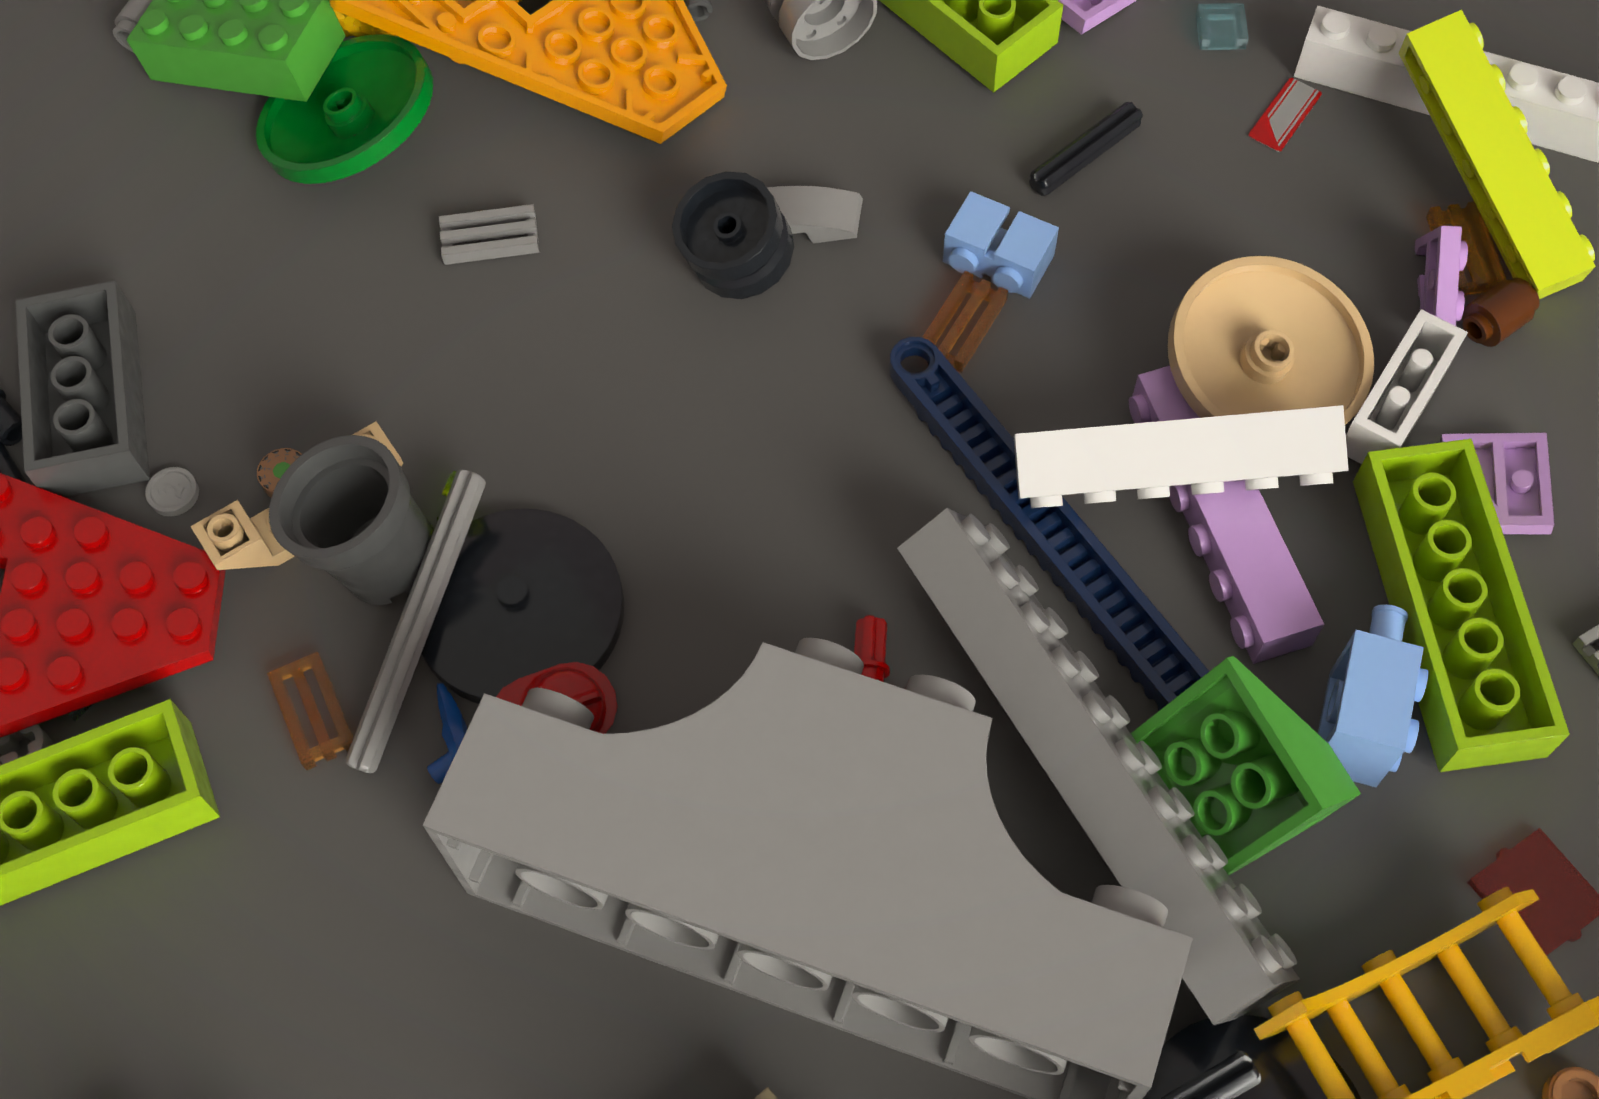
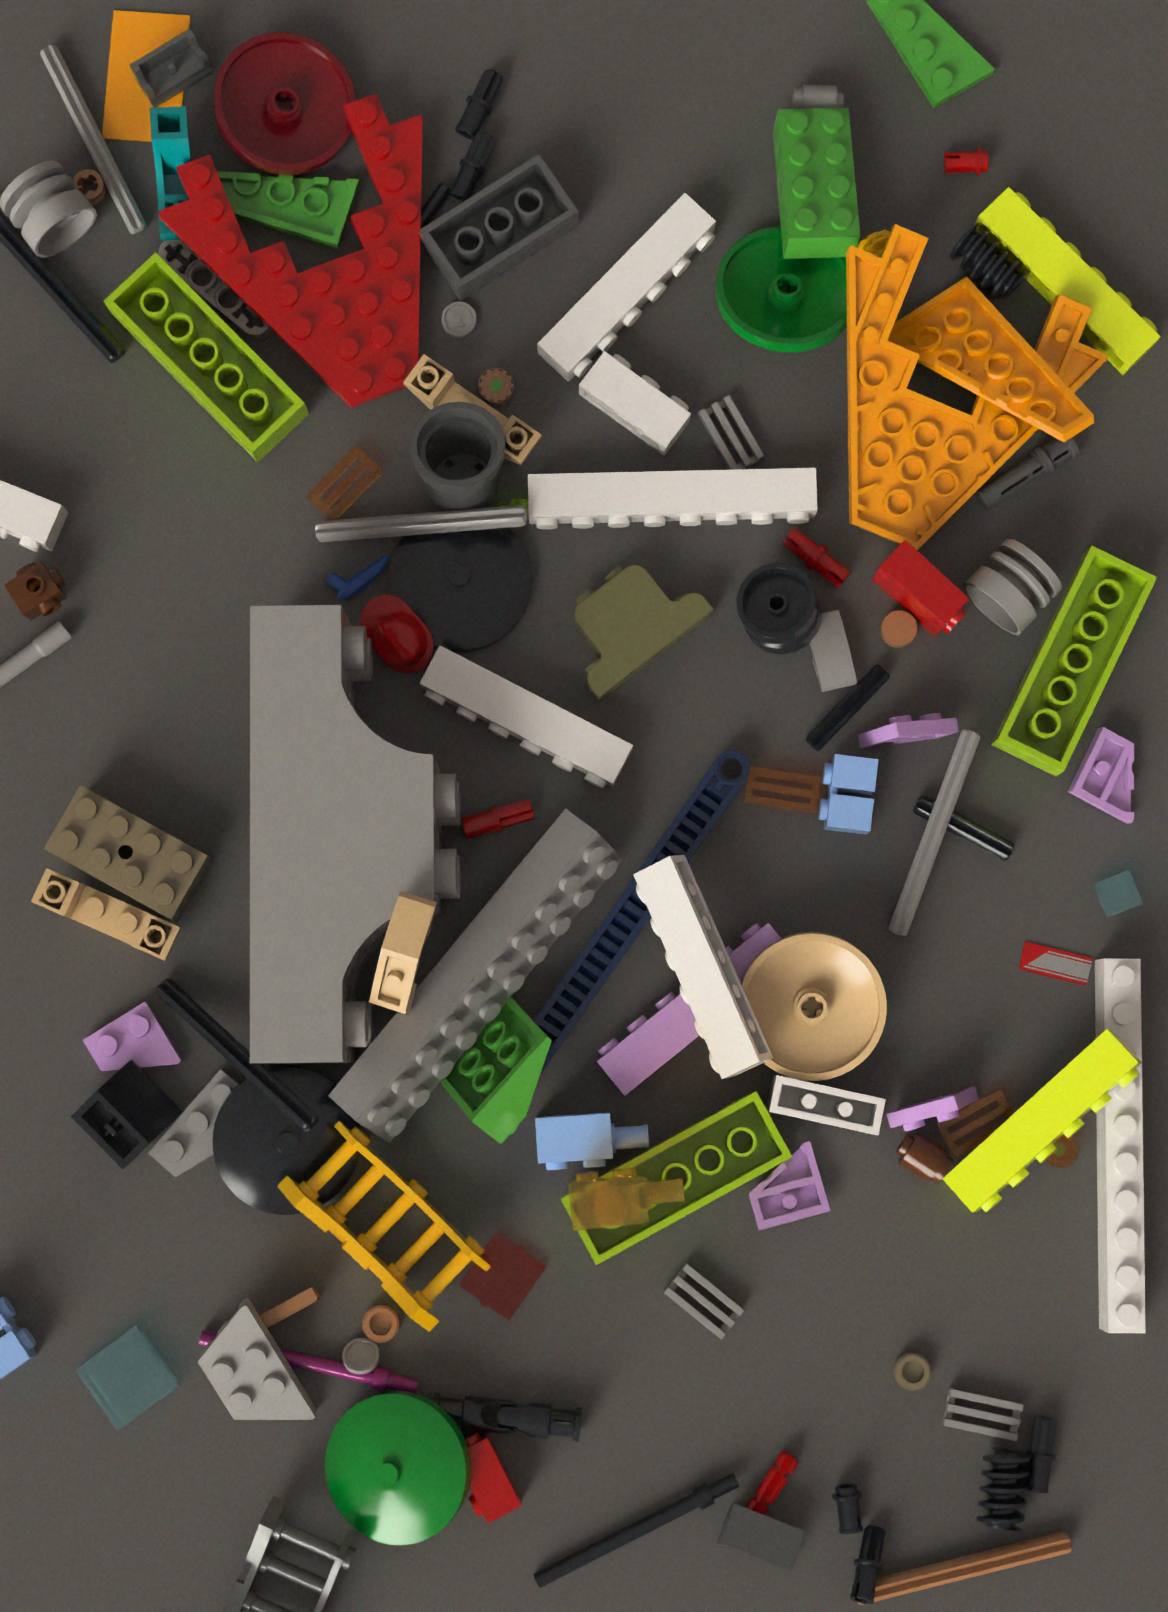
camera: 65 degrees right, 20 degrees up
none -> tan slope [369,891,437,1015]
none -> white brick [419,645,633,789]
none -> white brick [528,468,818,529]
none -> white brick [537,193,716,382]
none -> clear yellow brick [568,1167,685,1231]
none -> olive brick [575,565,714,702]
none -> white brick [579,351,691,456]
none -> red pin [782,526,852,589]
none -> black axle [805,664,890,751]
none -> lavender wing [858,713,959,749]
none -> red brick [872,540,970,637]
none -> medium nougat tile [880,610,917,648]
none -> light grey axle [889,729,981,936]

